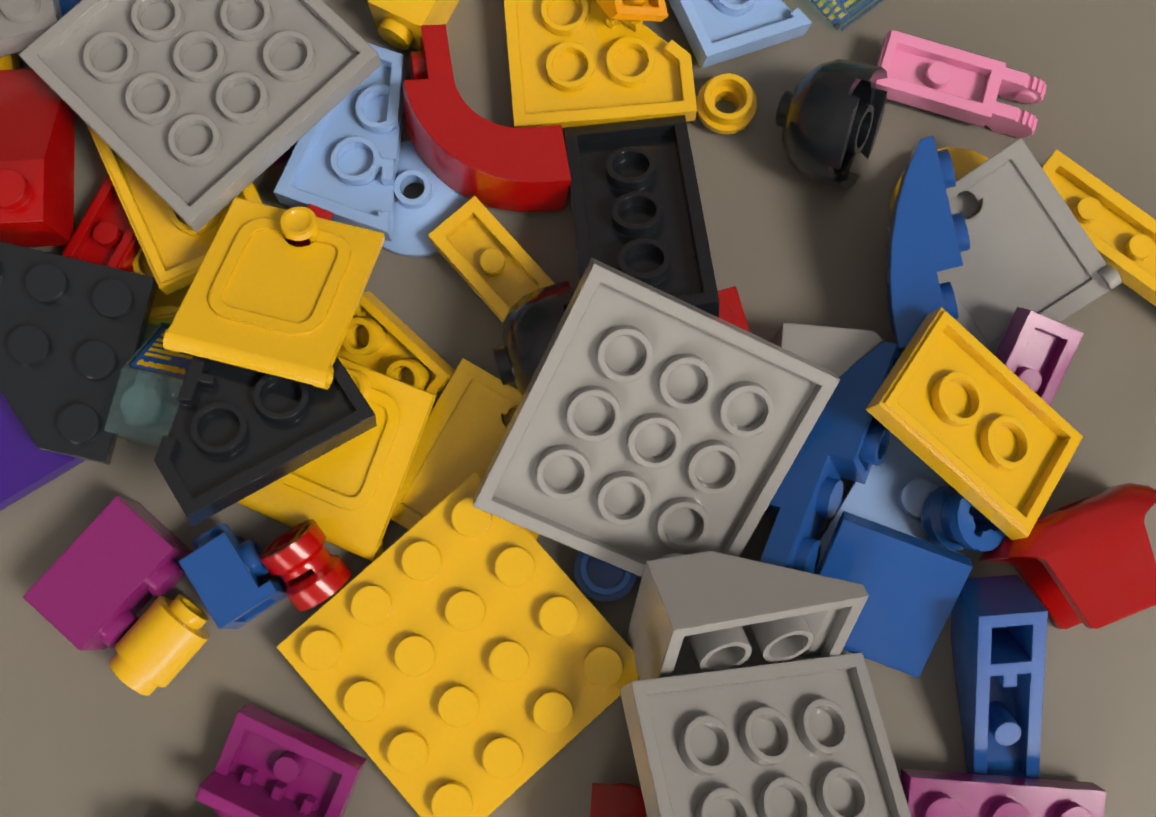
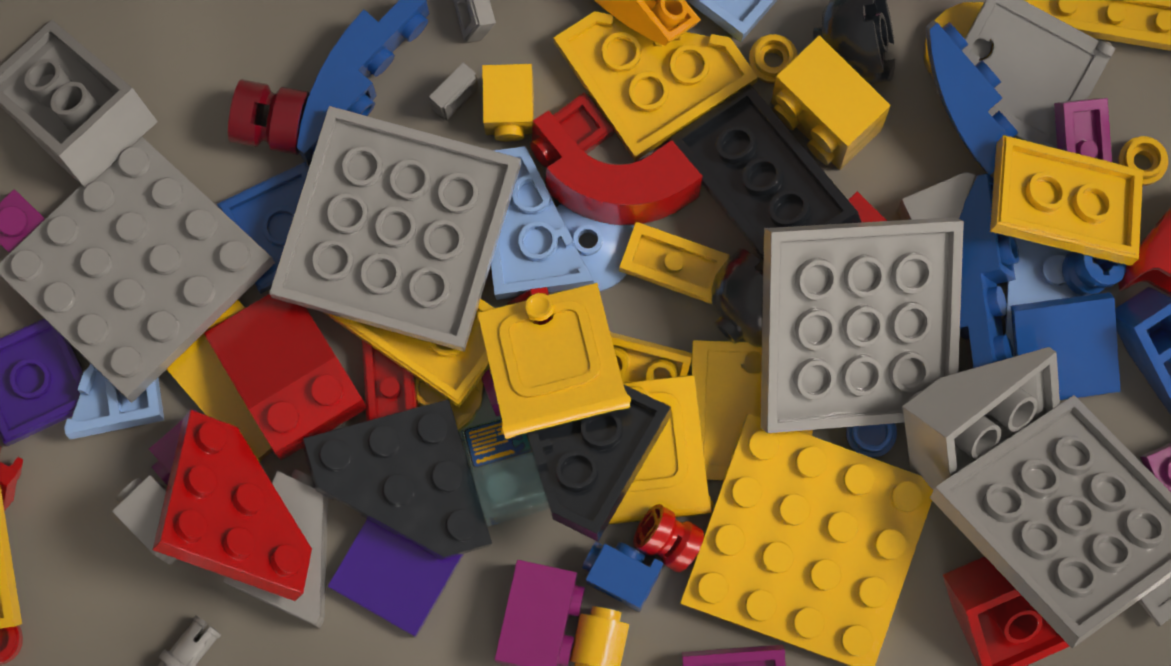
camera: 25 degrees left, 0 degrees up
none -> red tile [553,92,614,154]
none -> yellow brick [771,36,891,170]
none -> yellow plate [1118,136,1168,186]

